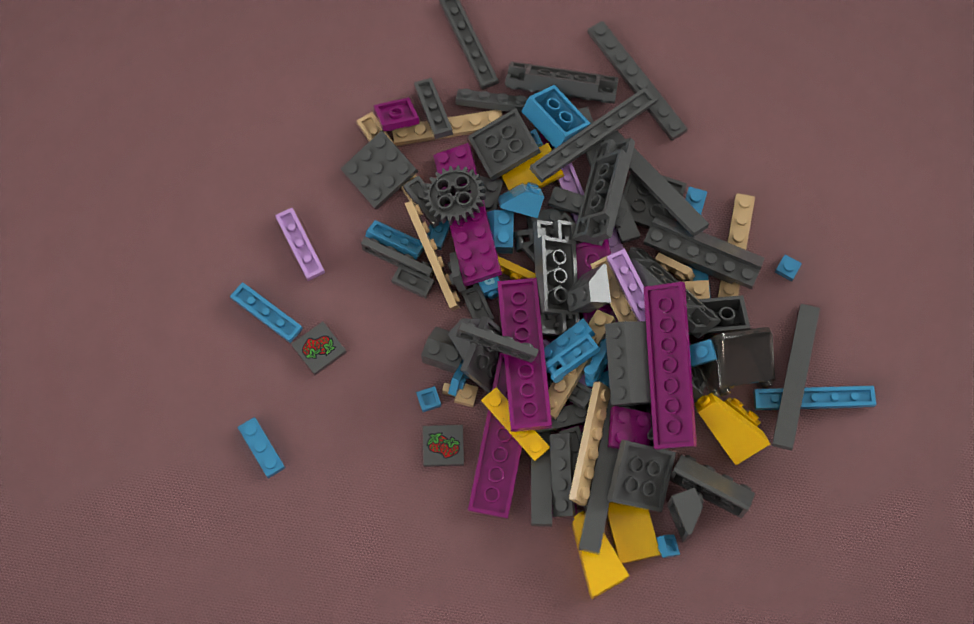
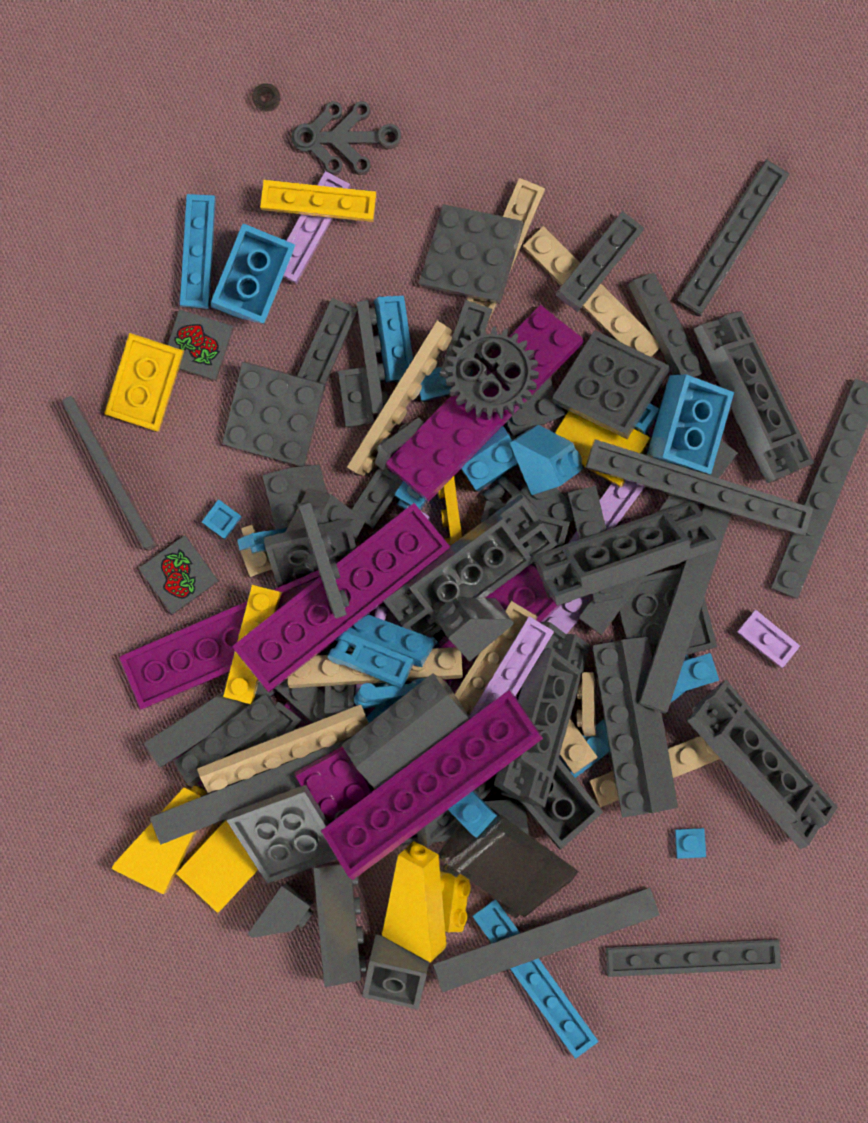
camera: 60 degrees right, 15 degrees up
dark azure plate [237,417,285,479] -> none
magenta plate [374,98,420,132] -> none
dark azure plate [657,535,681,558] -> none
none -> dark grey tile [62,396,158,551]
none -> yellow tile [104,333,185,432]
none -> dark azure slope [211,223,296,324]
none -> dark grey plate [222,361,326,466]
none -> clear smoke plate [252,83,280,112]
none -> yellow plate [260,180,377,222]
none -> dark grey plant [292,101,401,175]
none -> dark grey plate [297,298,358,384]
none -> dark grey slope [362,934,429,1010]
none -> dark grey tile [606,939,781,977]
none -> dark grey slope [687,680,838,849]
none -> lavender plate [736,610,800,668]

